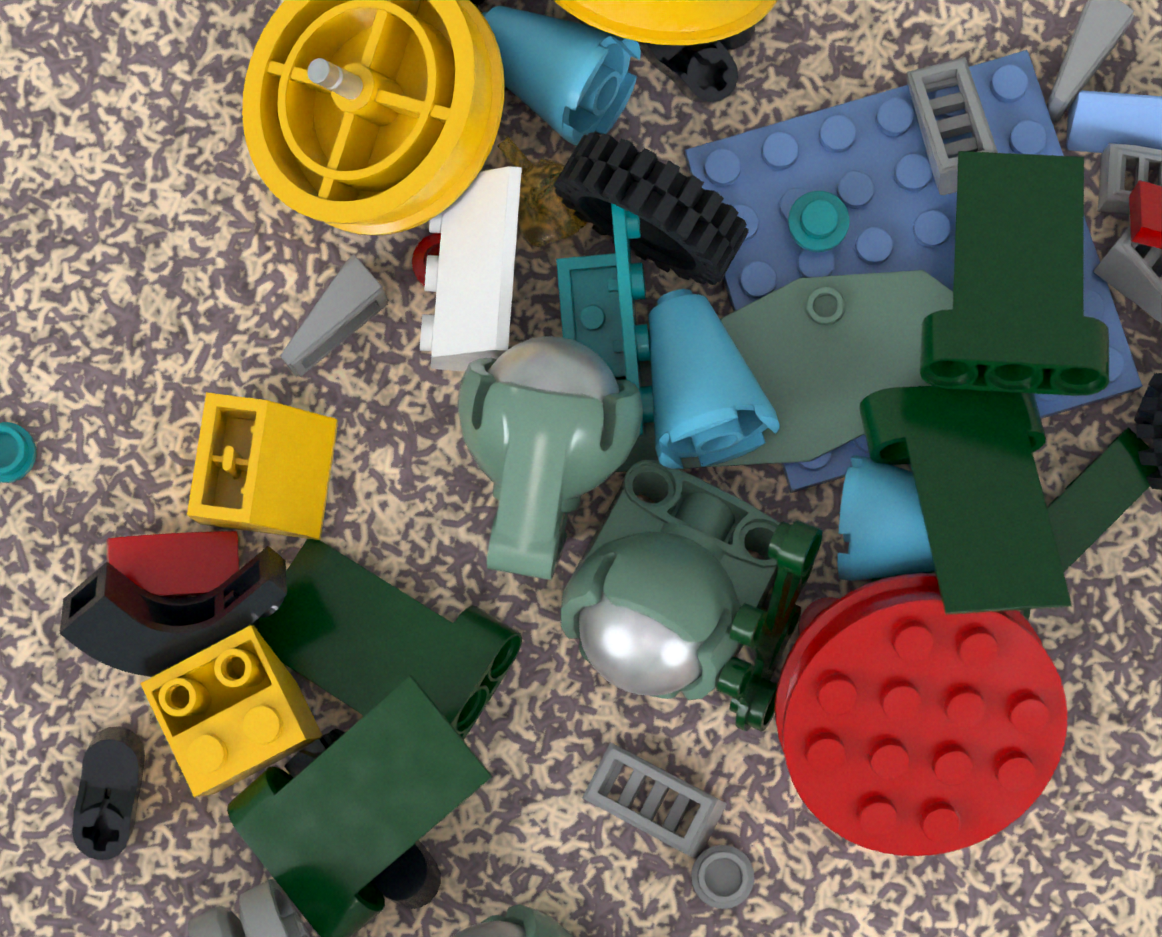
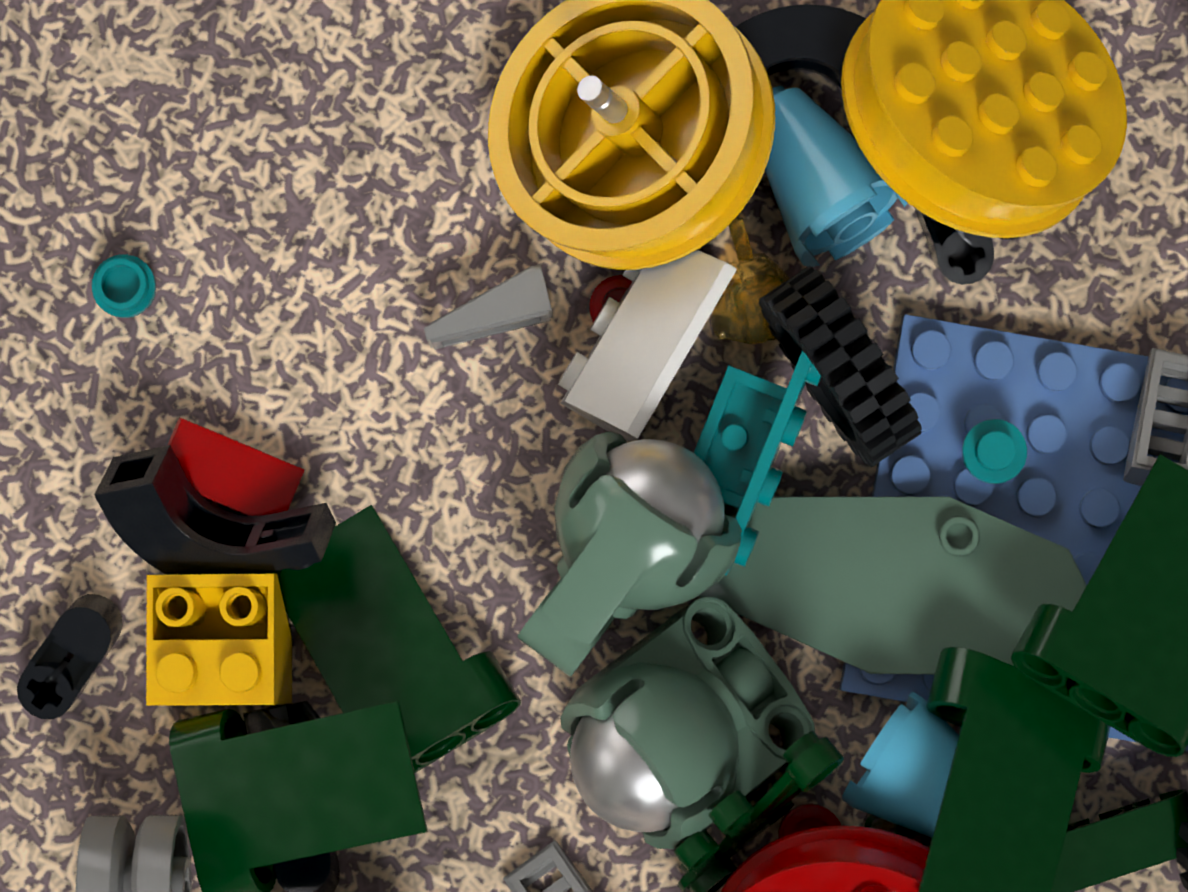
camera: 20 degrees right, 5 degrees up
yellow slope [187,392,338,540] -> none
medium azure cone [648,289,780,469] -> none

